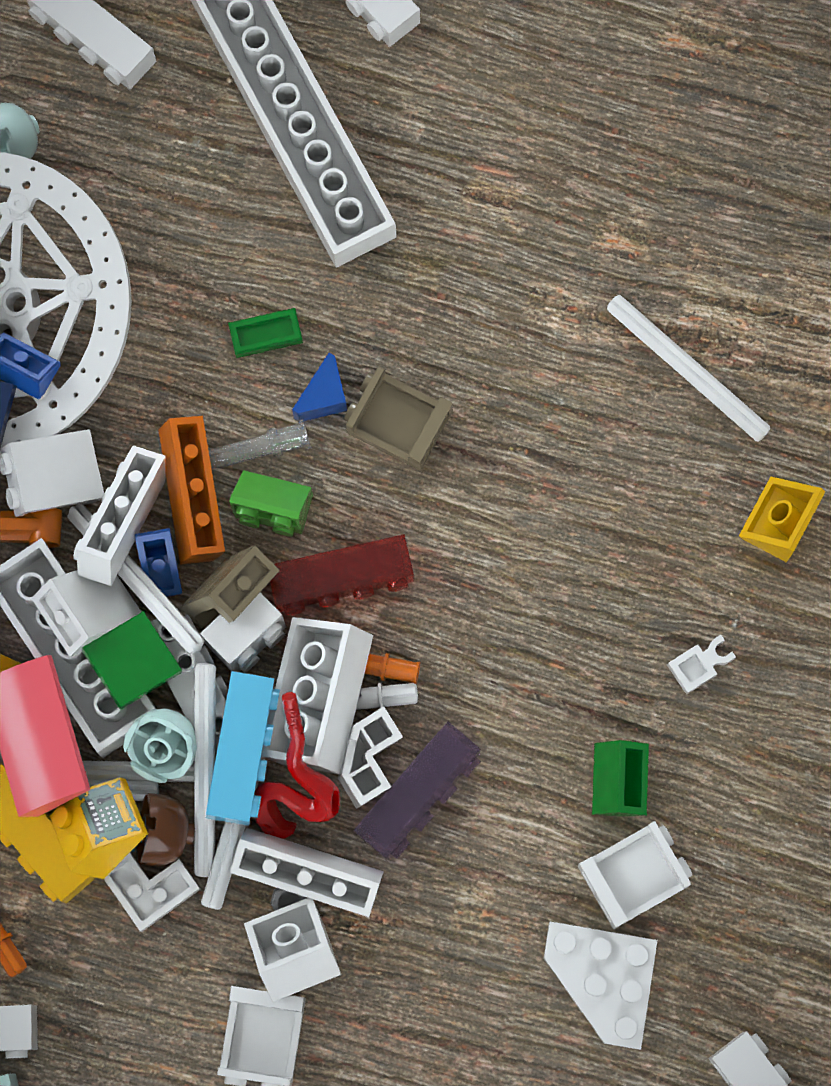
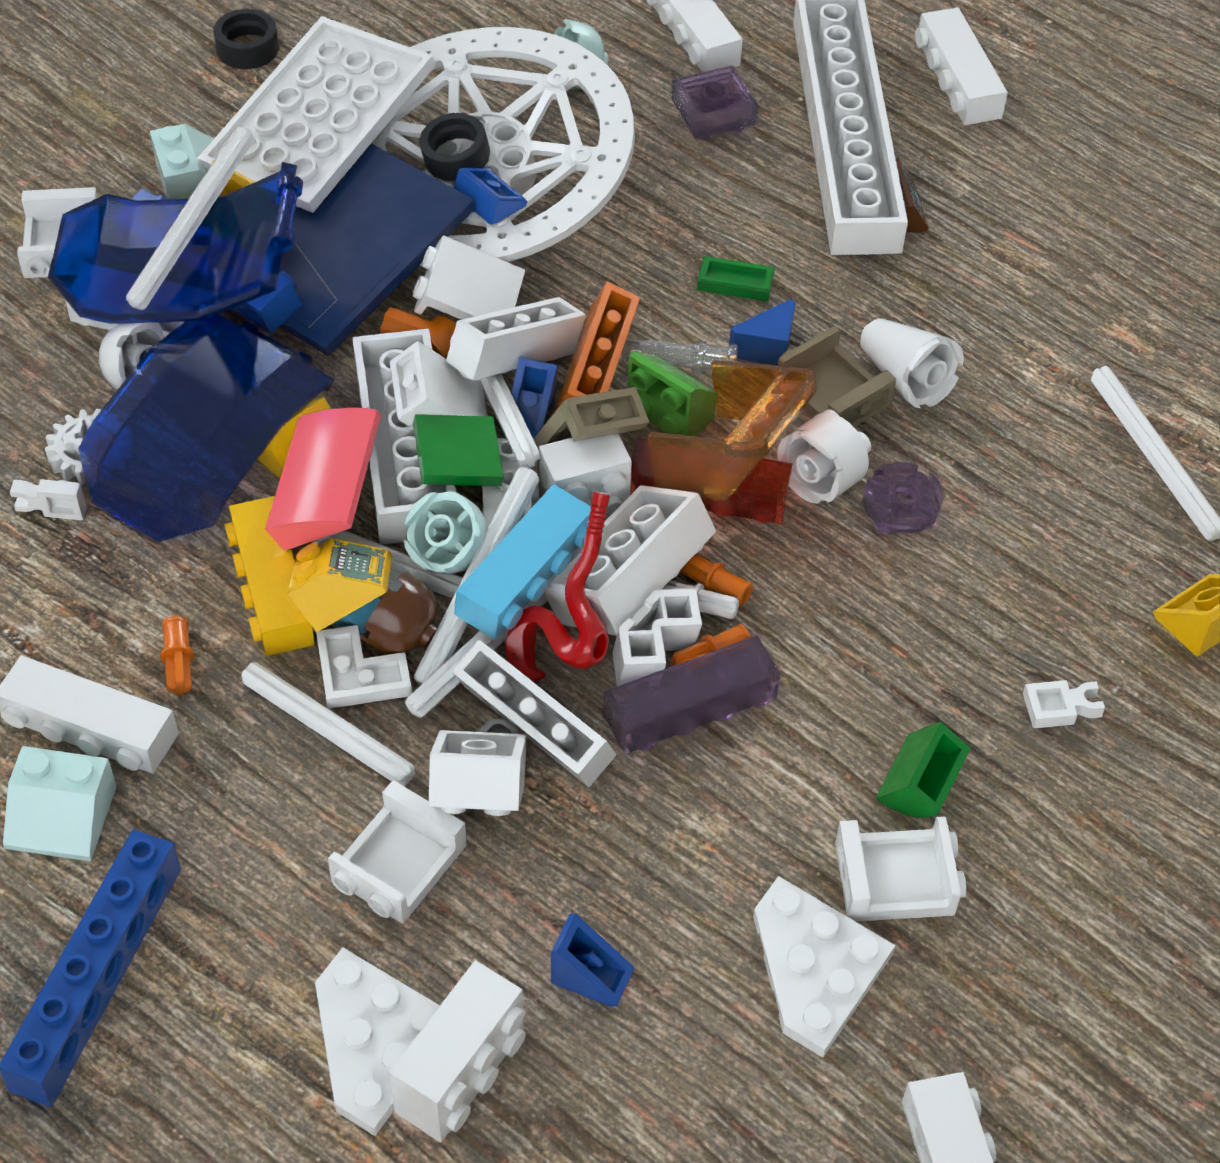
camera: 20 degrees right, 25 degrees down
none -> white axle [241,662,415,787]
none -> blue slope [551,913,635,1007]
none -> clear orange windscreen [648,360,817,501]
none -> clear purple brick [671,65,759,139]
none -> orange axle [671,624,752,676]
none -> white brick [777,409,871,504]
none -> white cone [860,318,964,408]
none -> clear purple plate [863,462,944,534]
none -> reddish brown slope [895,158,929,233]

